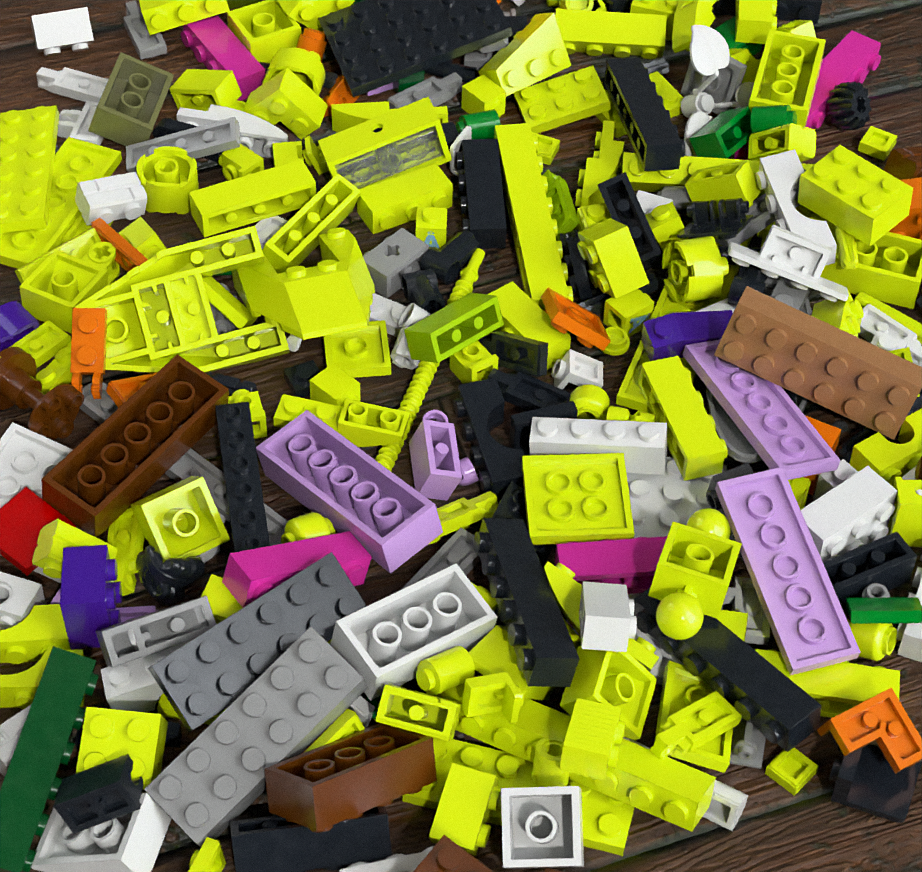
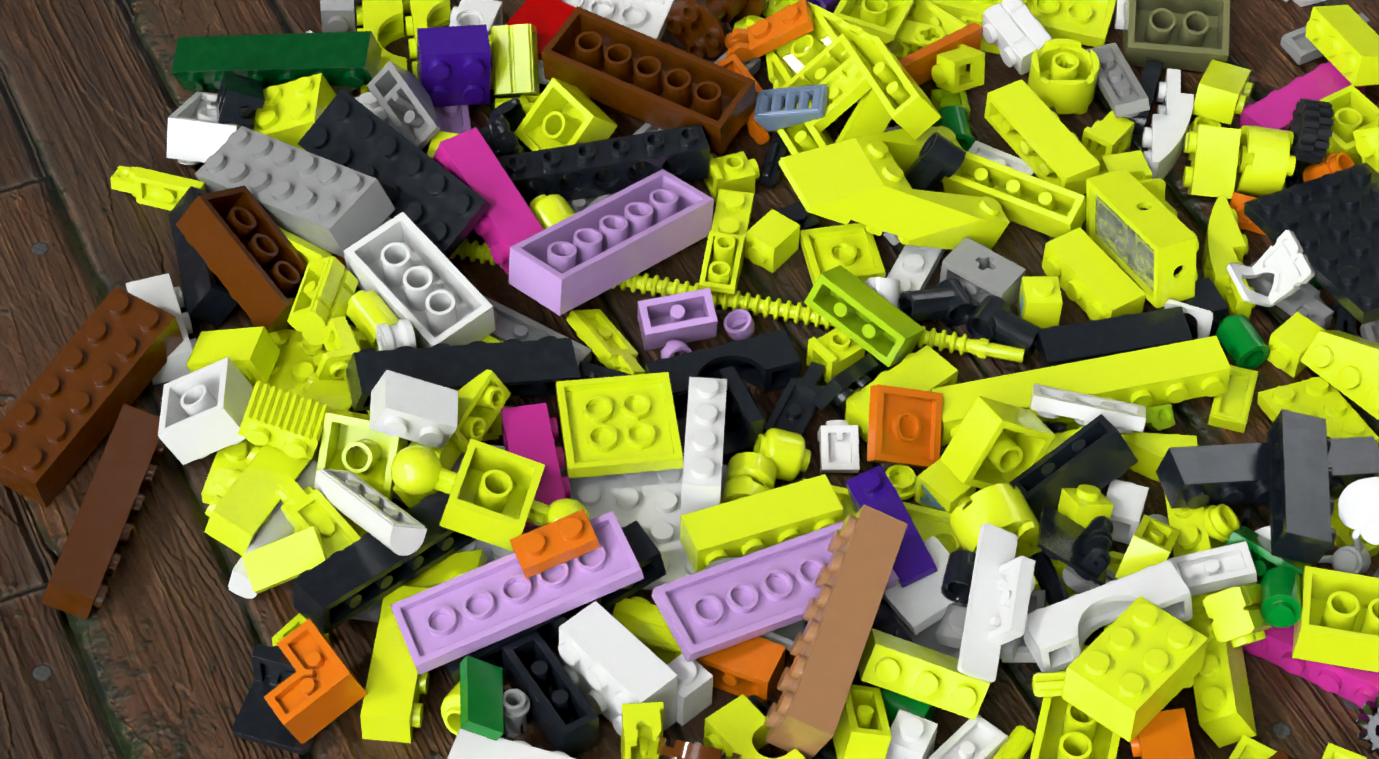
camera: 85 degrees right, 0 degrees up
none -> neon yellow tile [241,526,328,593]
none -> white brick [314,468,427,556]
none -> white wheel [376,318,416,351]
none -> orange plate [510,509,600,579]
none -> sand blue slope [754,84,829,132]
none -> black piece [904,132,966,191]
none -> white plate [1030,384,1146,434]
none -> white plate [1168,541,1257,596]
none -> neon yellow plate [1203,504,1239,542]
none -> white piece [1226,230,1315,307]
none -> brick [1267,409,1336,565]
none -> black tyre [1289,98,1334,164]

